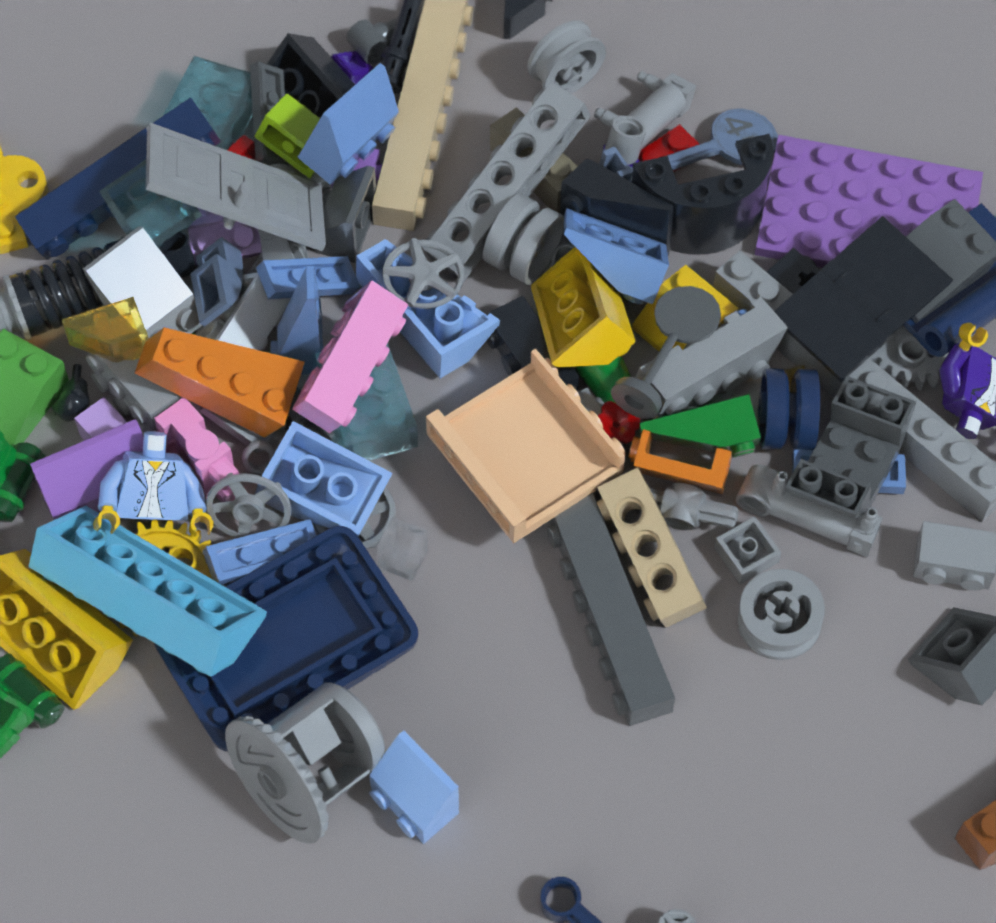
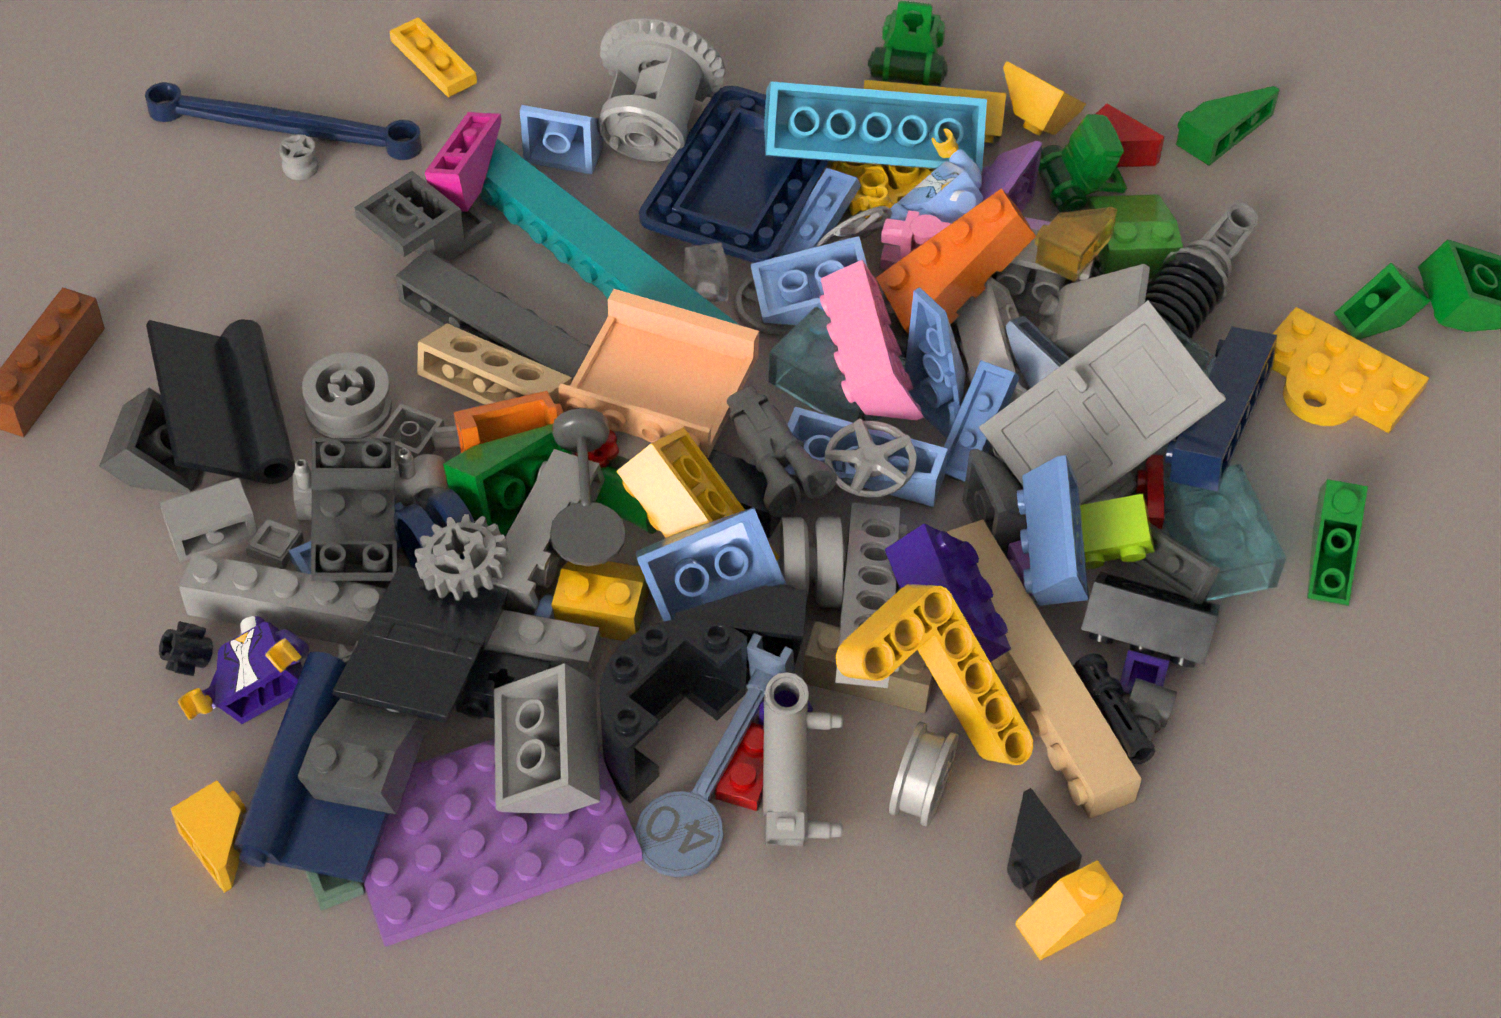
camera: 145 degrees right, 10 degrees down
none -> black door [146,319,295,484]
none -> light grey tile [246,518,304,569]
none -> dark grey bracket [354,171,493,261]
none -> light grey gear [415,514,510,600]
none -> dark pink slope [425,112,502,212]
none -> teal brick [479,138,739,325]
none -> light grey slope [494,663,600,814]
none -> dark grey piece [726,386,837,517]
none -> yellow beam [836,584,1033,765]
none -> dark purple brick [885,523,1011,662]
none -> green slope [1307,479,1368,606]

